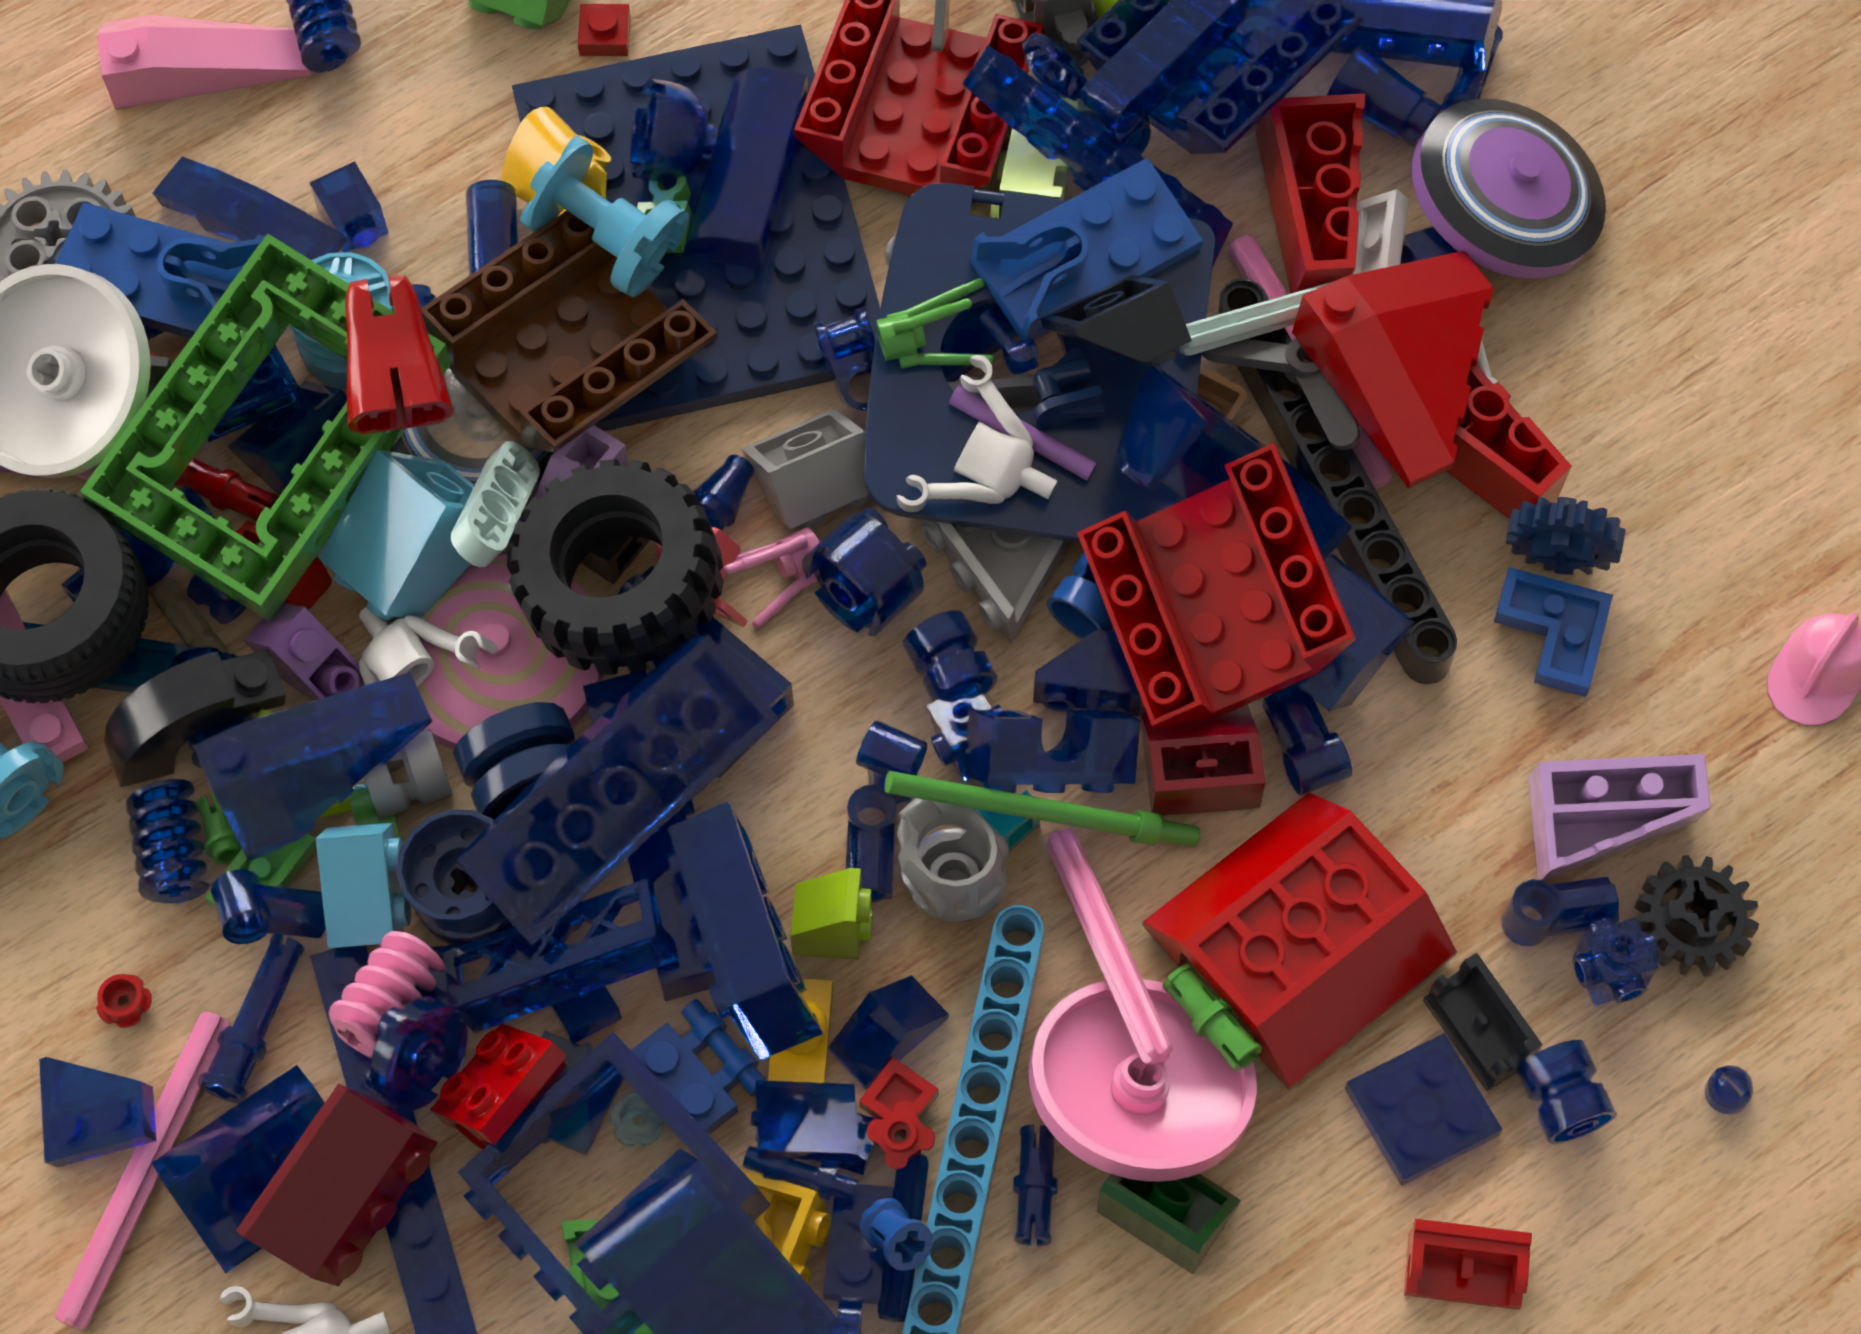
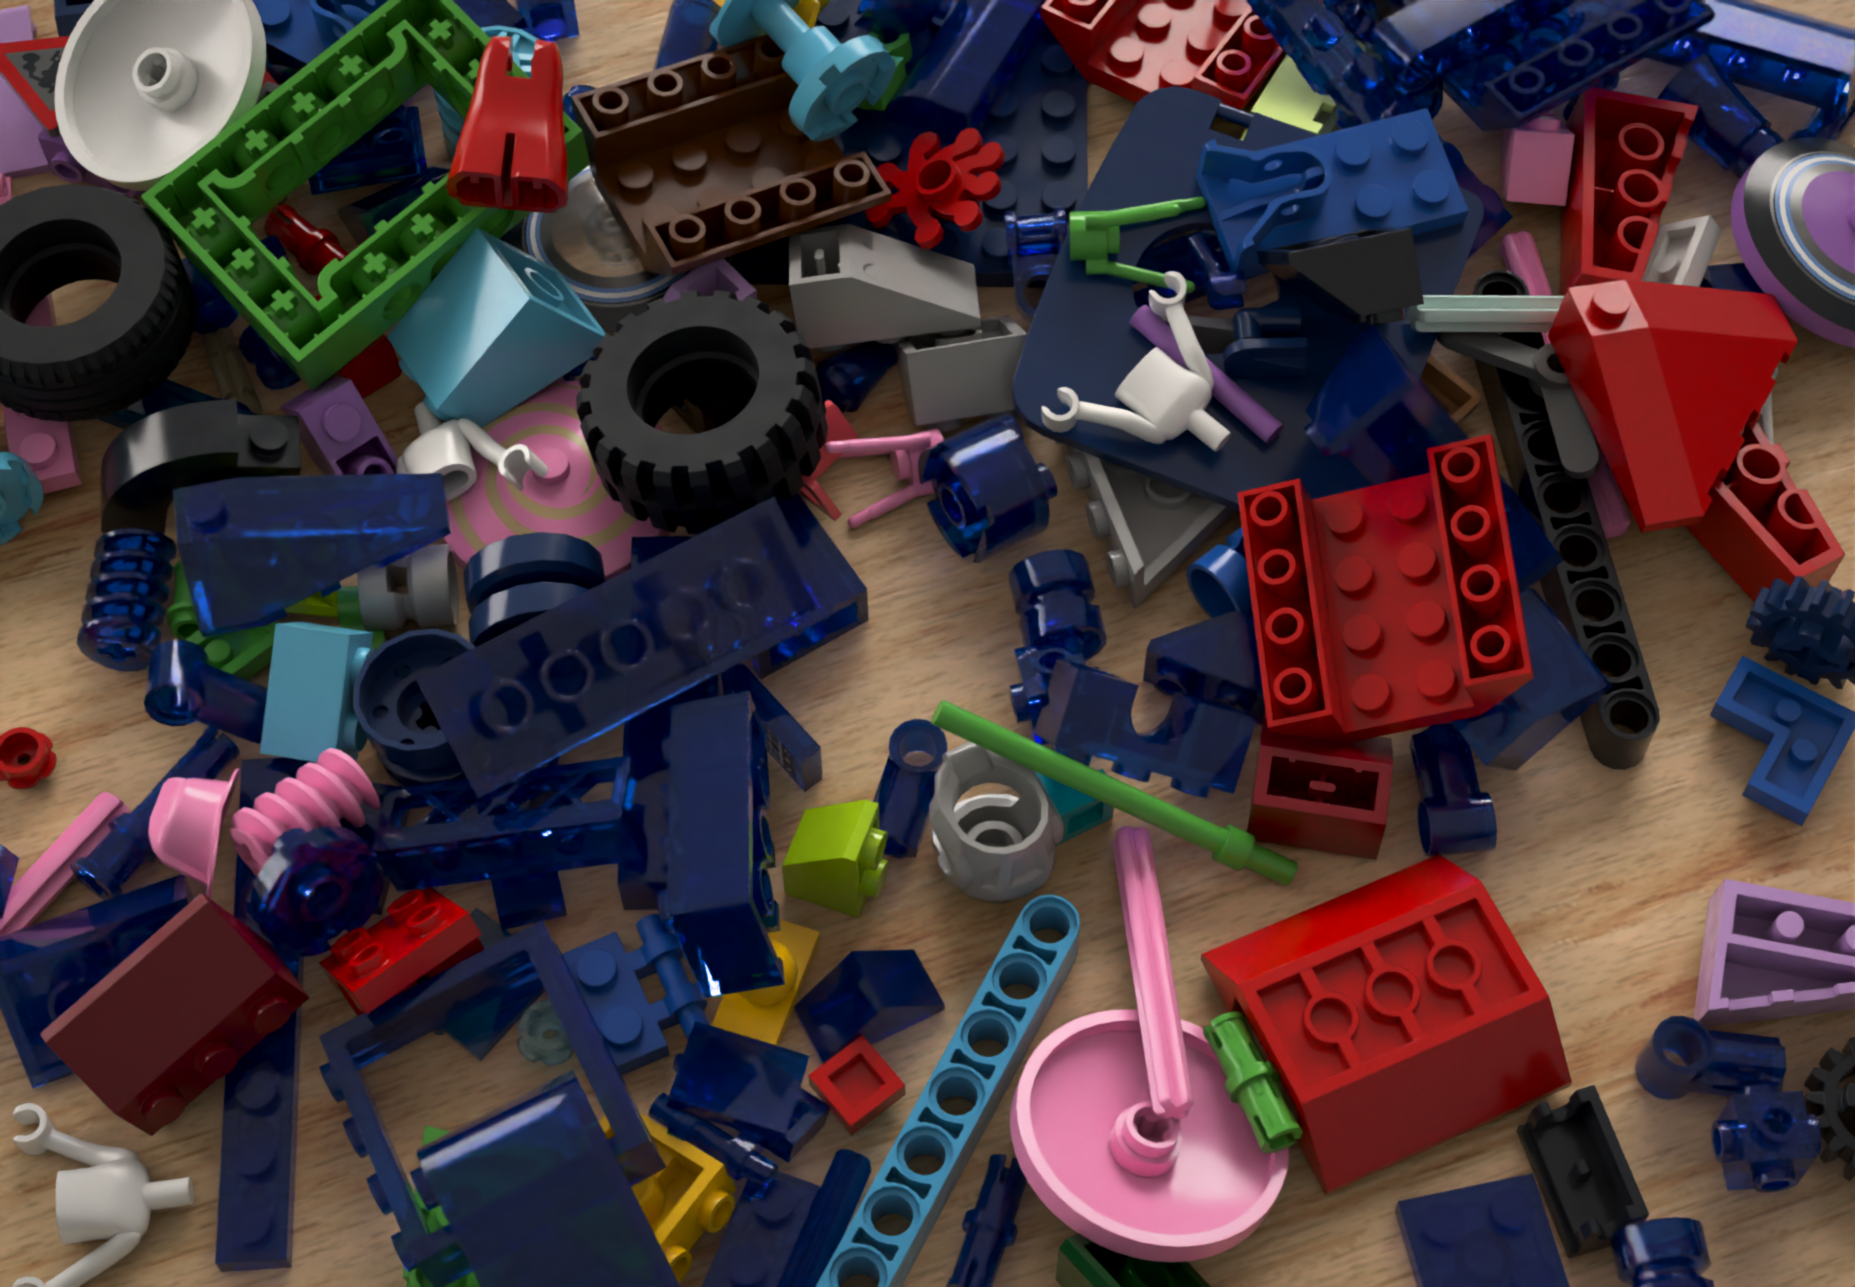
camera: 15 degrees right, 5 degrees down
light aqua beam [451,441,540,567] -> none
clear blue piece [856,720,928,808] -> none
blue bush [859,1198,933,1271] -> none
red plate [867,1100,935,1170] -> none
none -> bright pink piece [148,768,239,898]
none -> clear blue tile [721,661,823,792]
none -> light grey slope [789,224,981,352]
none -> red animal [865,128,1006,249]
none -> bright pink slope [1501,109,1575,206]

